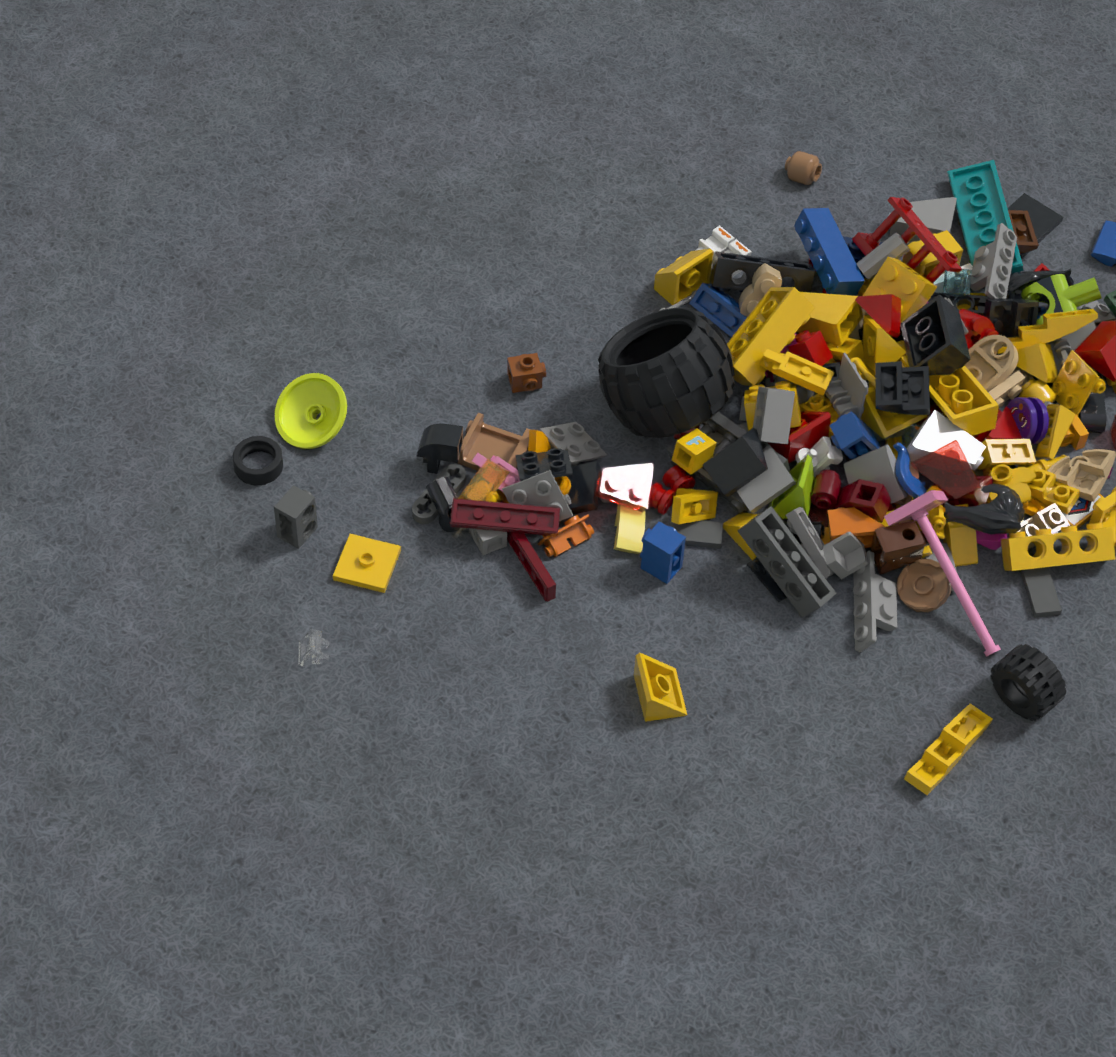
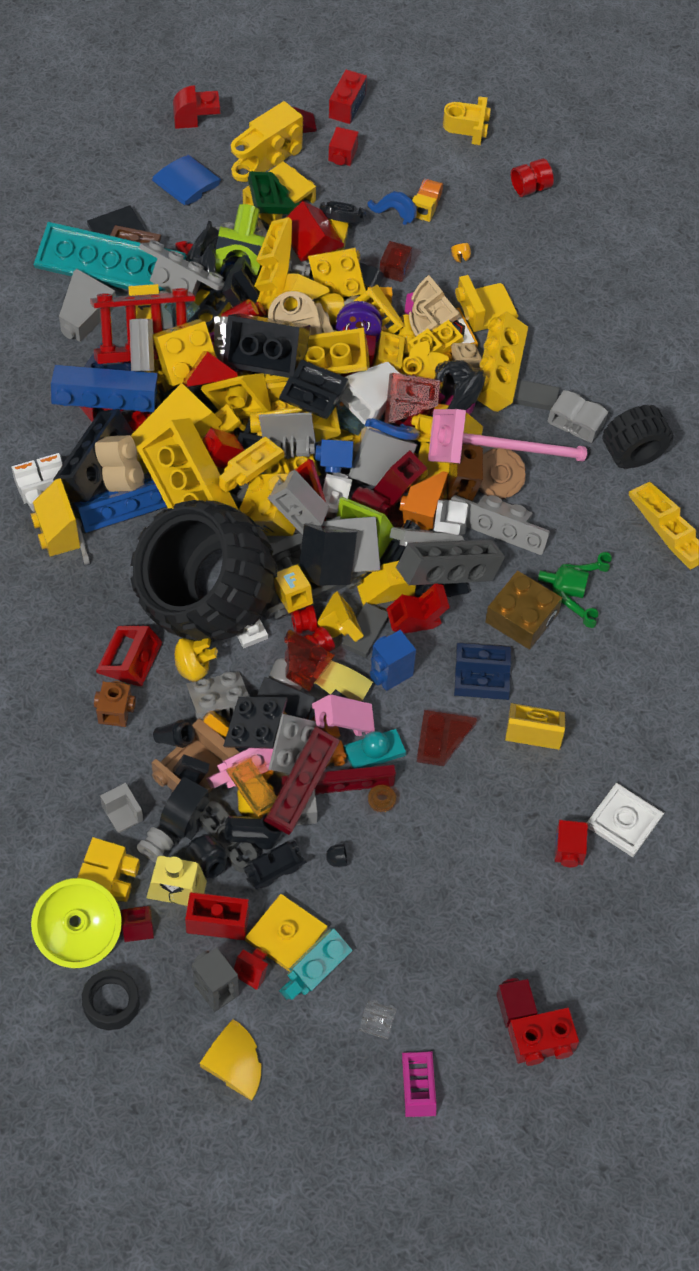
camera: 70 degrees left, 5 degrees up
none -> yellow hips [77,837,140,902]
none -> red tile [96,626,162,686]
none -> light grey panel [100,783,143,833]
none -> dark red slope [121,906,154,942]
none -> light grey wheel [137,827,174,863]
none -> light yellow torso [146,856,207,906]
none -> black cone [153,720,195,748]
none -> black tile [172,754,210,784]
none -> yellow piece [174,638,218,682]
none -> black head [185,835,228,878]
none -> red brick [185,892,249,940]
none -> yellow brick [200,1019,261,1101]
none -> red tile [234,948,268,990]
none -> white tile [237,619,268,649]
none -> black hinge [243,841,307,889]
none -> teal hinge [279,928,353,1000]
none -> bright pink hinge [312,694,375,736]
none -> black hinge [326,843,348,867]
none -> teal tile [344,729,406,769]
none -> clear orange plate [368,785,396,812]
none -> red brick [386,583,450,634]
none -> dark pink slope [402,1051,436,1117]
none -> clear red wing [416,710,477,766]
none -> dark blue slope [454,643,511,700]
none -> pearl gold brick [485,570,562,650]
none -> dark red brick [496,978,538,1028]
none -> red brick [508,1008,579,1066]
none -> green piece [538,552,612,628]
none -> light grey brick [548,390,608,443]
none -> red brick [554,820,588,868]
none -> white tile [587,783,664,857]

